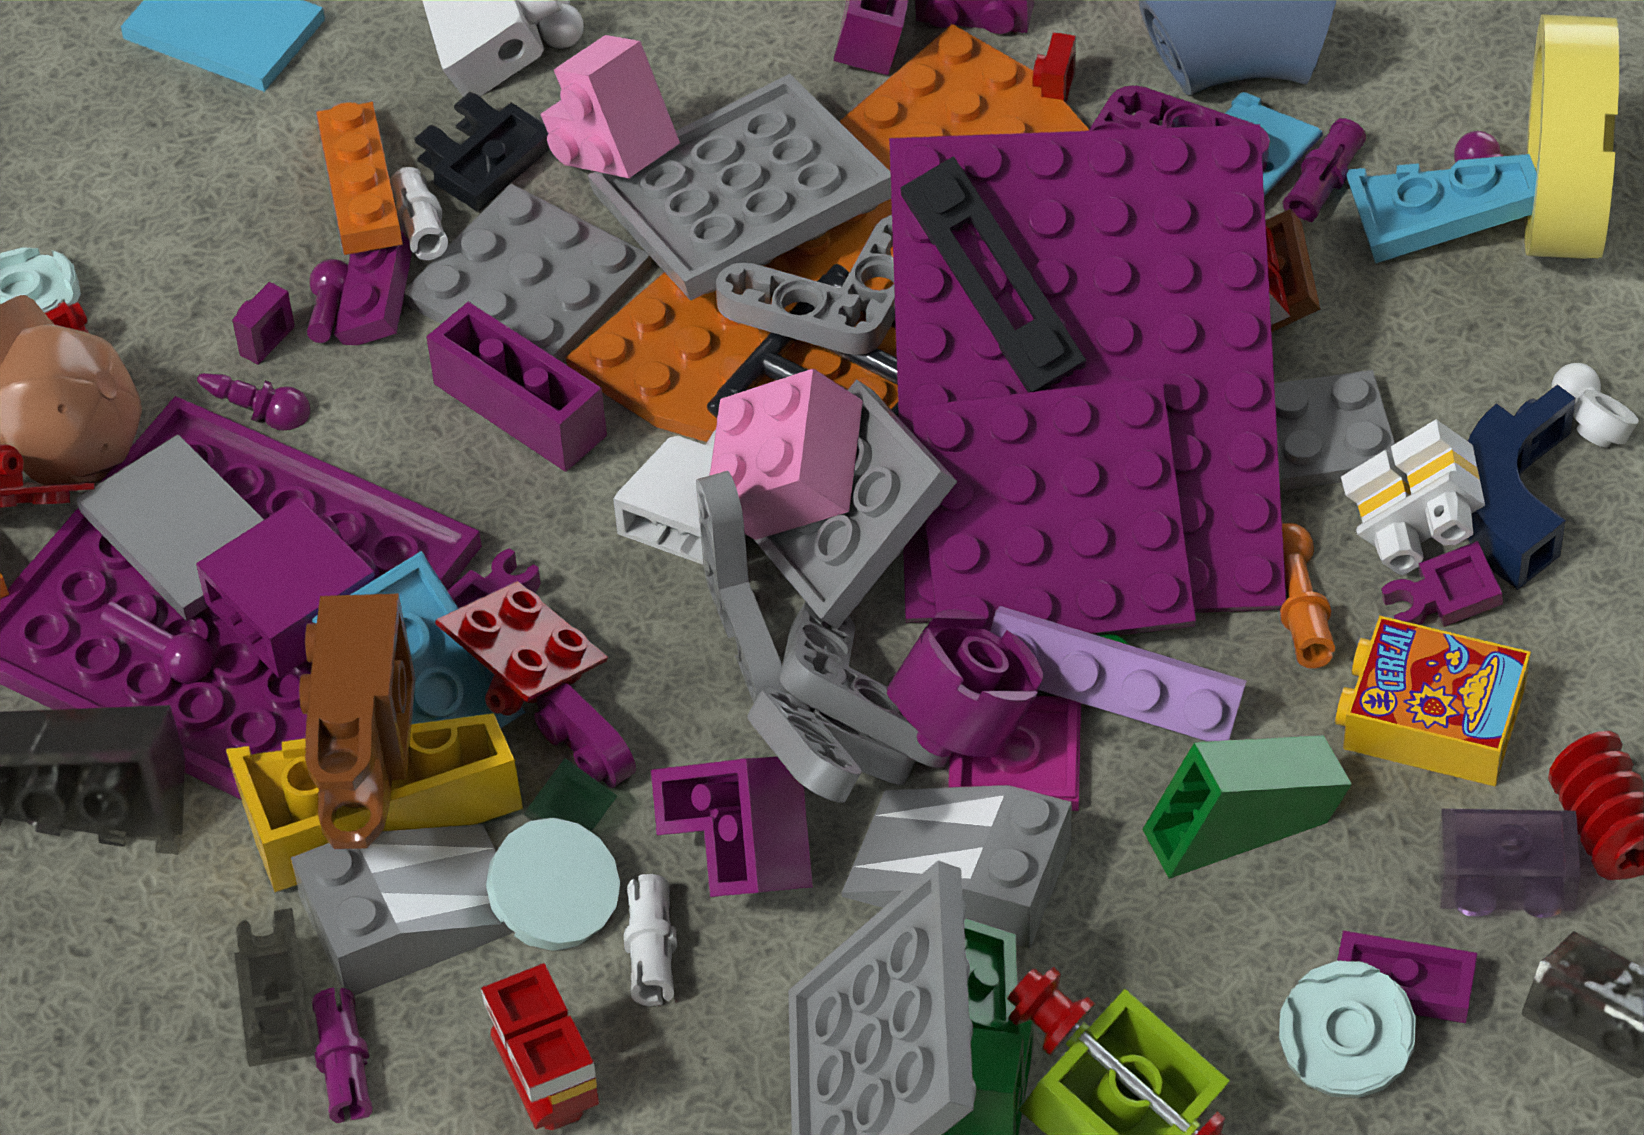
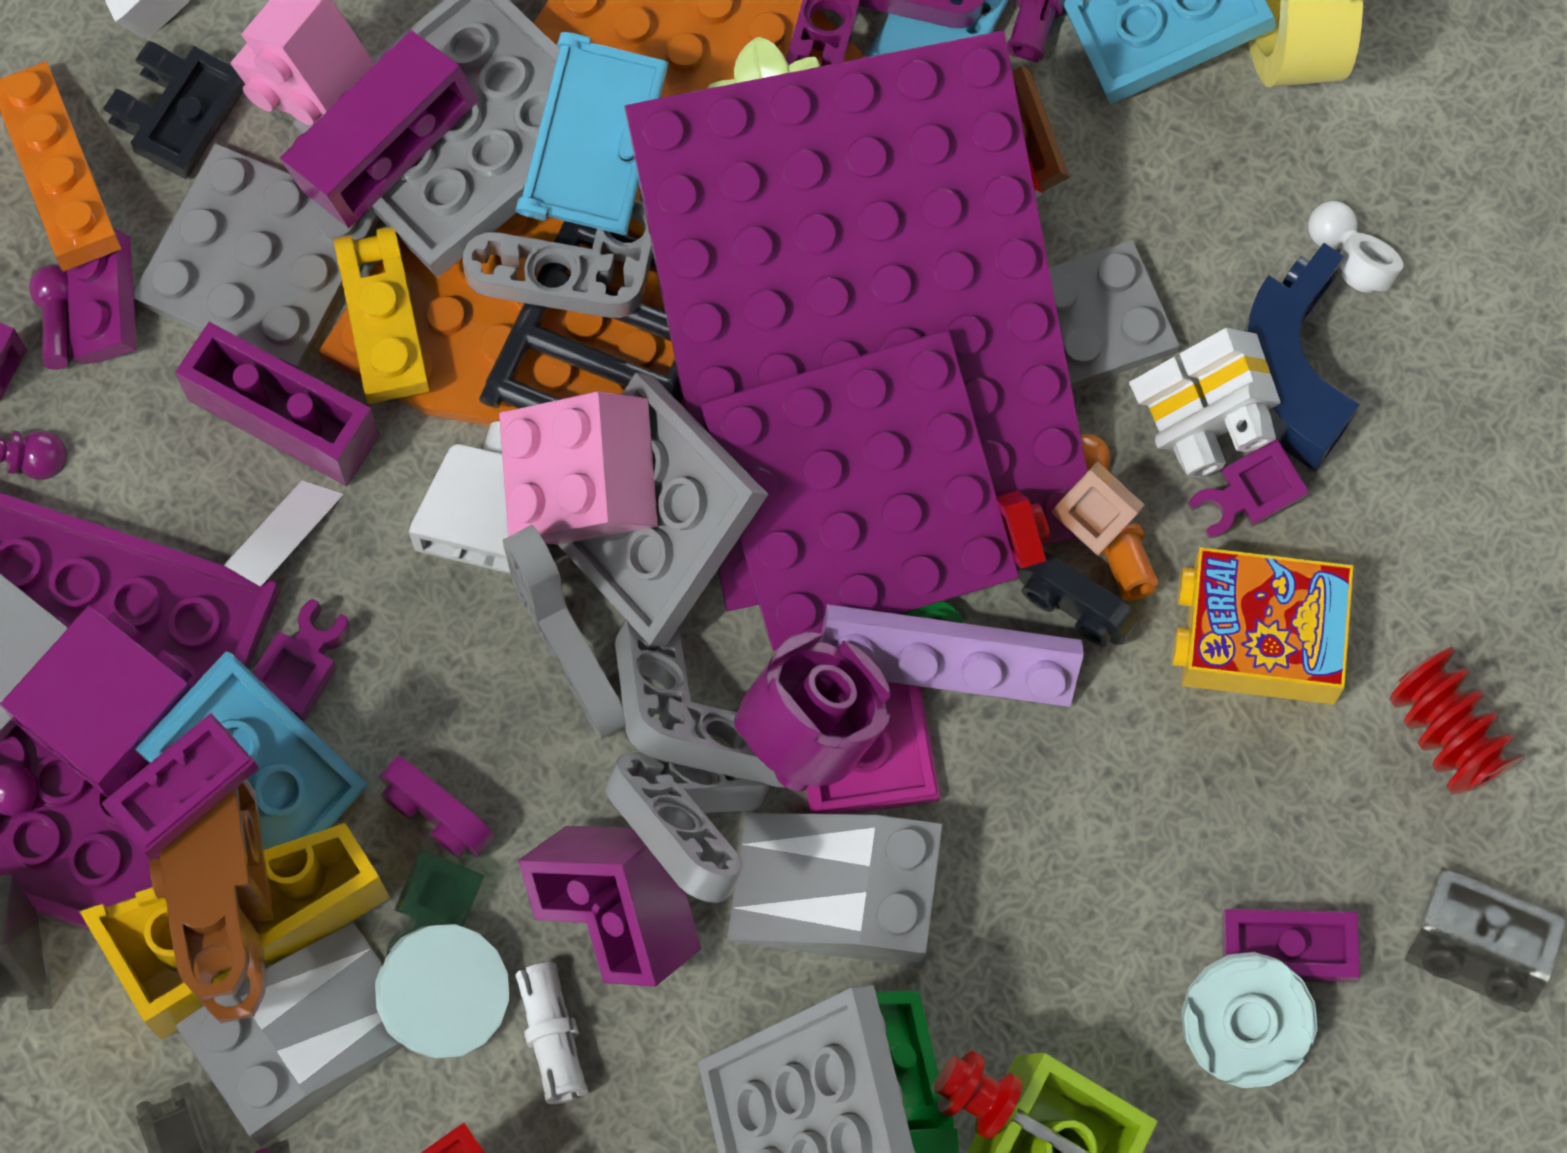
camera: 15 degrees left, 20 degrees up
white pin [390,167,448,260] -> none
red hinge [435,581,608,716] -> none
black container [901,156,1086,392] -> none
green slope [1142,735,1352,879] -> none
clear purple brick [1438,808,1580,918] -> none
none -> magenta plate [102,713,259,860]
none -> white sticker [224,480,343,587]
none -> magenta brick [280,30,479,228]
none -> yellow plate [333,226,430,404]
none -> medium azure door [515,32,669,235]
none -> red plate [996,490,1050,568]
none -> black plate [1018,552,1139,647]
none -> nougat tile [1051,461,1145,555]

